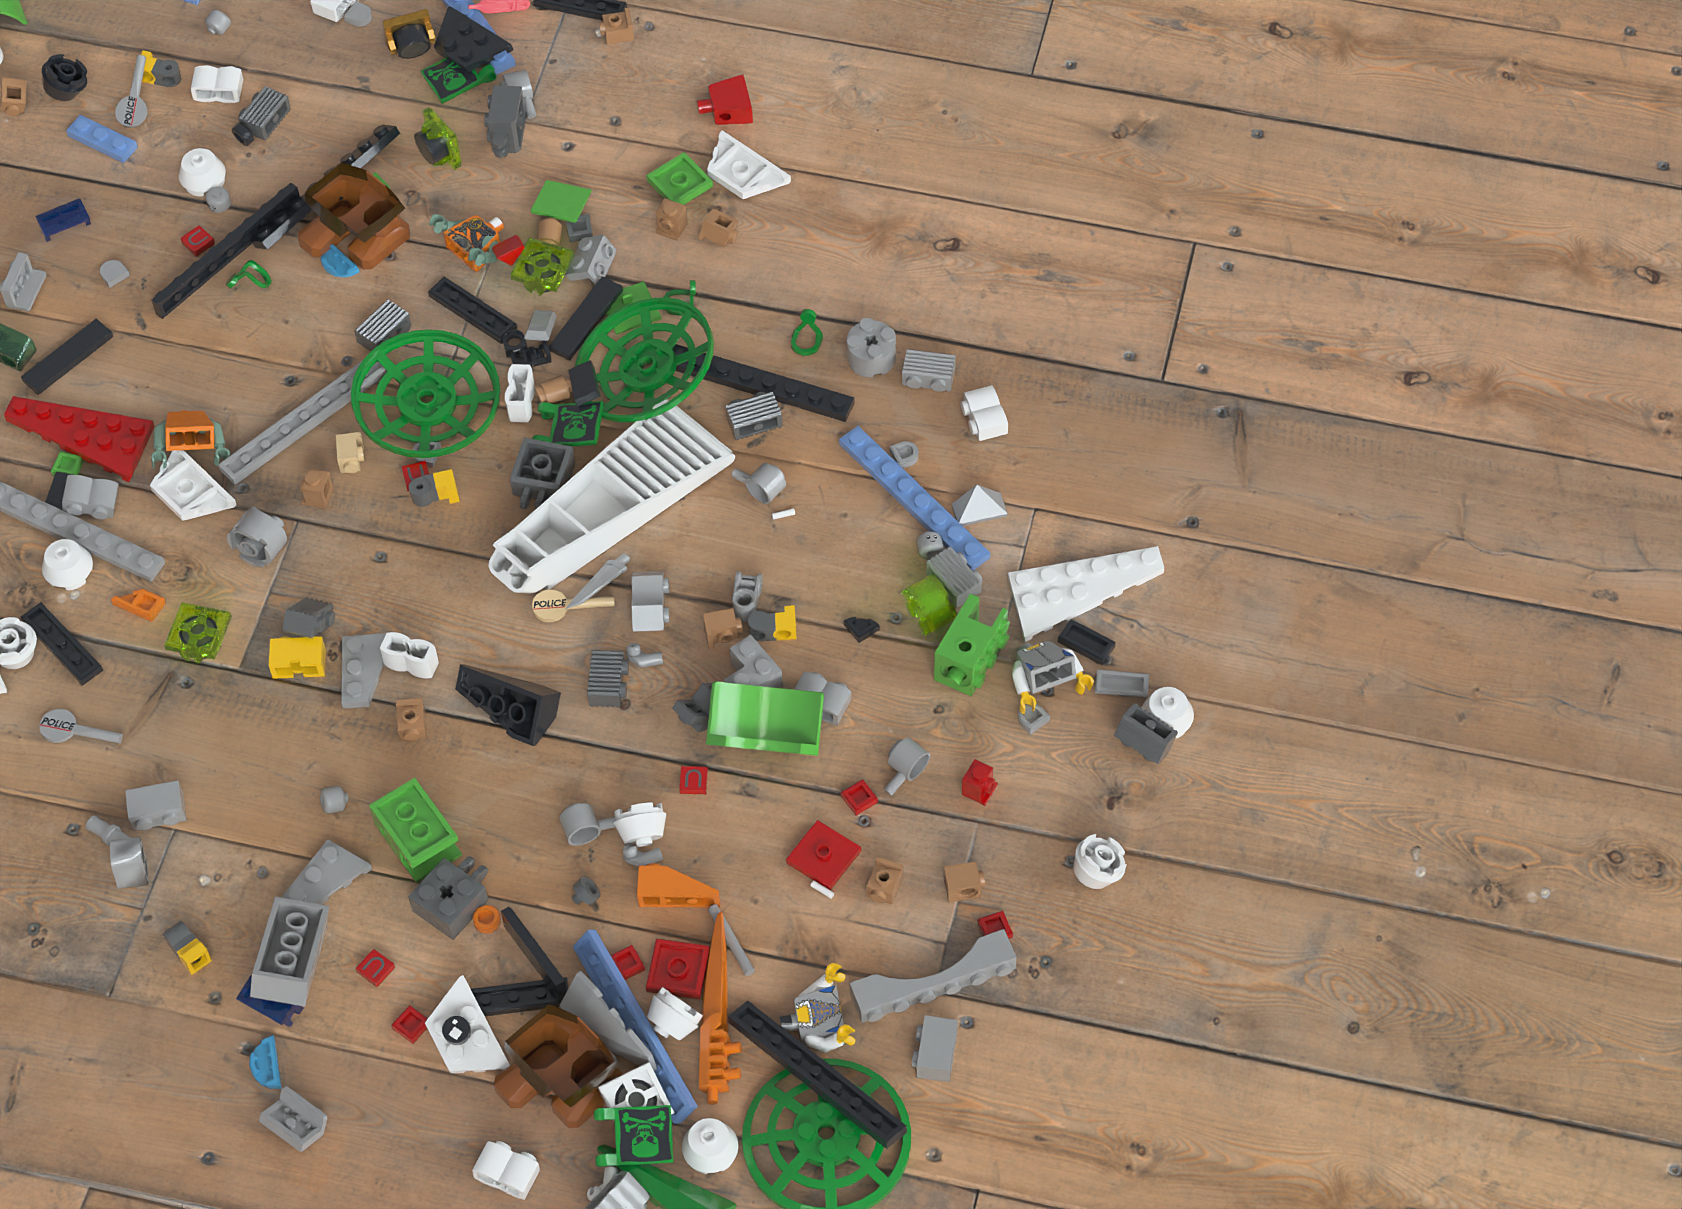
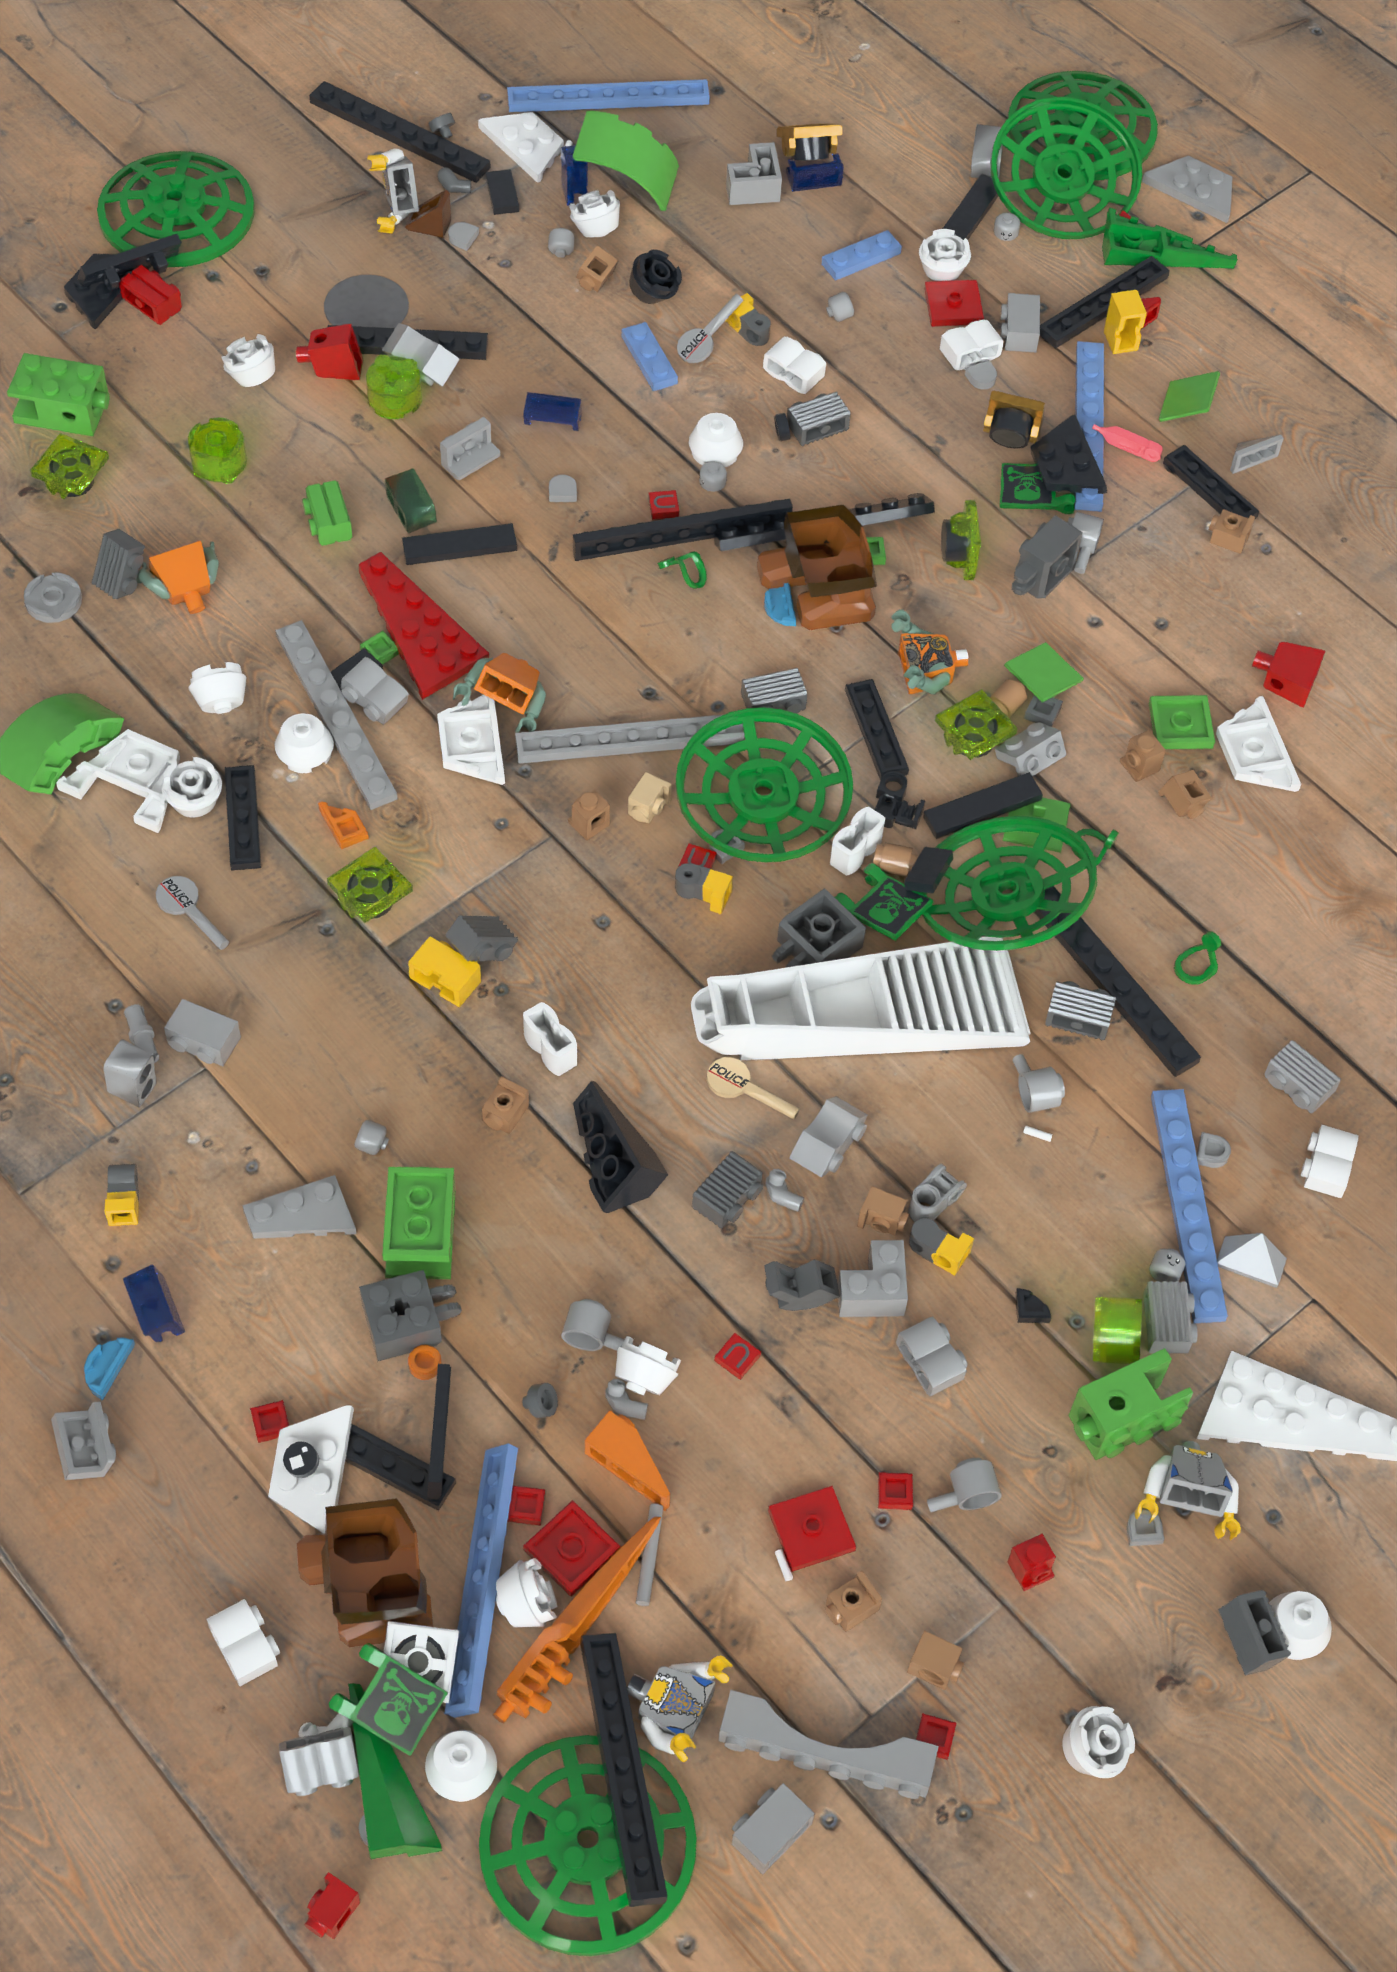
camera: 30 degrees right, 0 degrees up
light grey brick [227,507,287,567] -> none
light grey brick [250,897,329,1006] -> none
light grey wing [341,633,386,708] -> none
red tile [355,949,395,987] -> none
red slope [492,235,525,266] -> none
light grey tile [524,310,557,341] -> none
light grey wedge [560,971,657,1071] -> none
light grey bar [565,553,630,609] -> none
bright green panel [706,681,824,756] -> none
light grey brick [846,318,896,377] -> none
black tile [1057,619,1116,665] -> none
light grey tile [1095,669,1149,698] -> none

